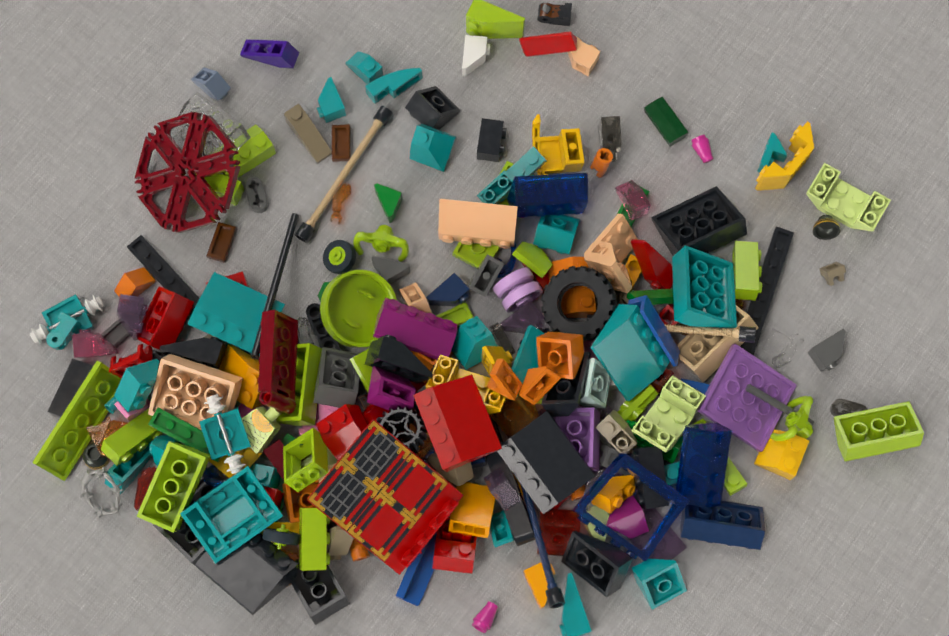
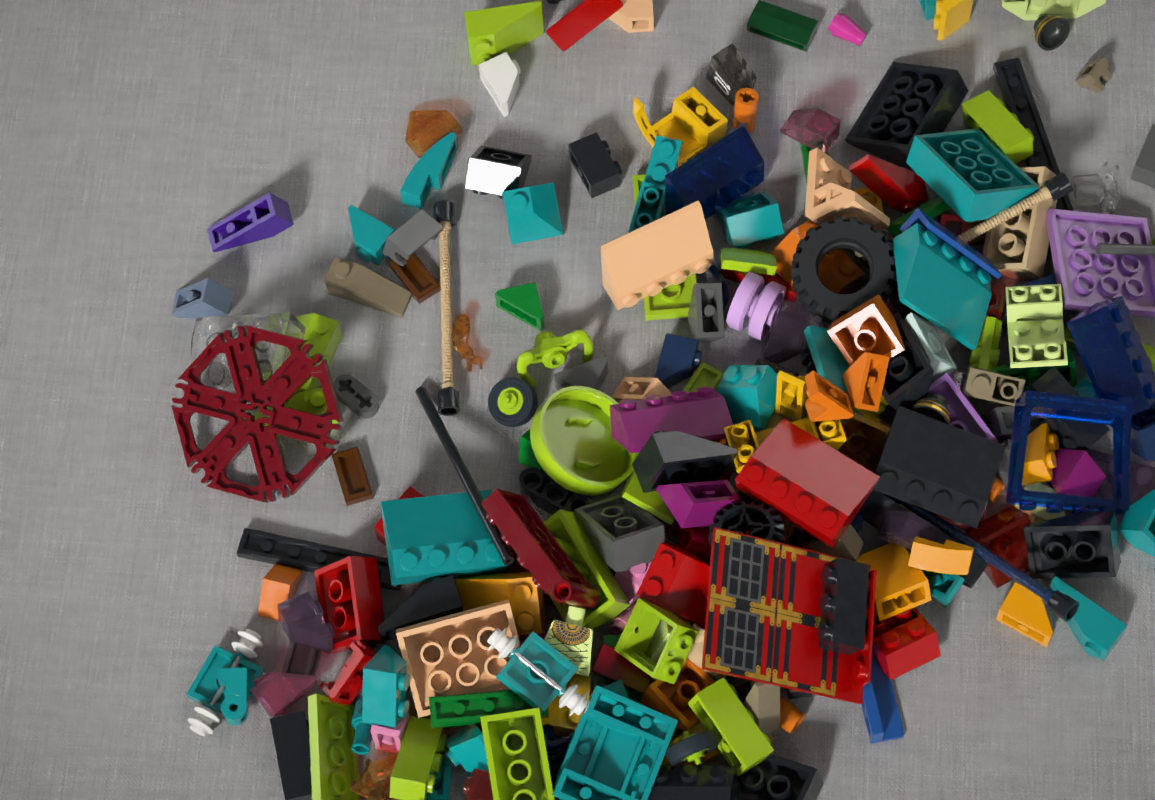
camera: 30 degrees left, 10 degrees down
teal slope [345,51,384,84] -> none
dark pink cone [472,601,498,633] -> none
none -> dark grey hinge [382,209,443,266]
none -> clear orange slope [405,110,463,159]
none -> black brick [817,557,869,655]
none -> light orange slope [908,536,974,575]
none -> pearl dark grey piece [911,393,950,424]

